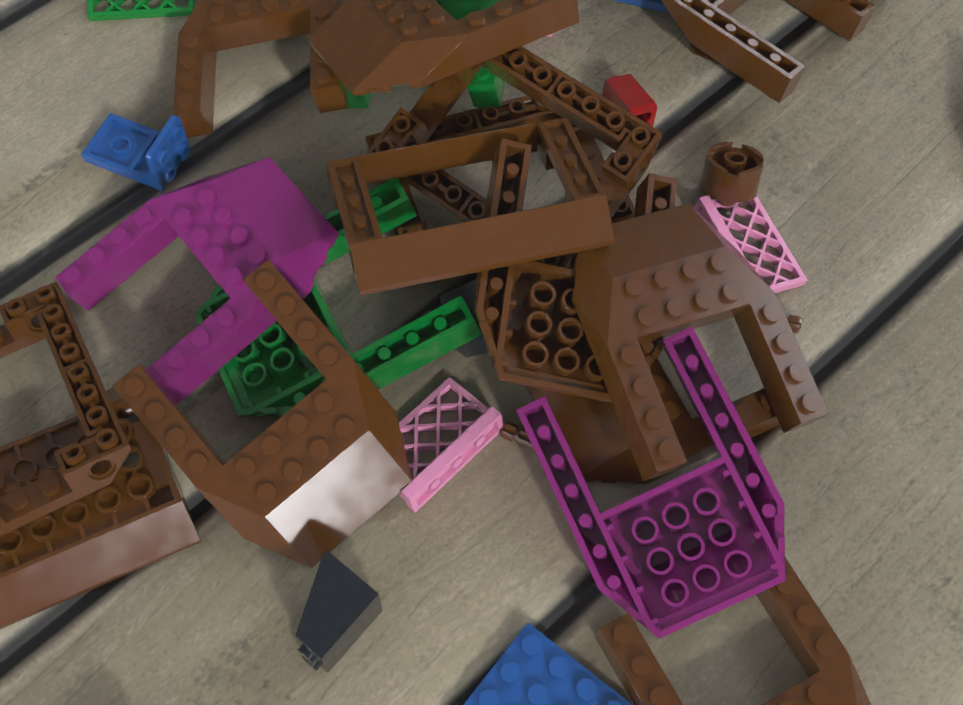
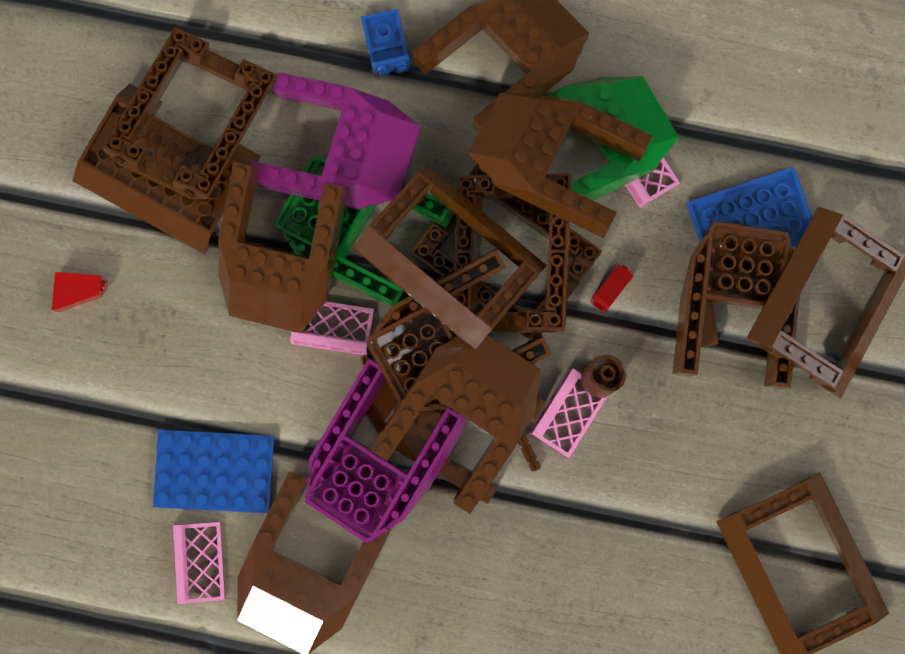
camera: 55 degrees right, 20 degrees up
black slope [295,550,382,673] -> none

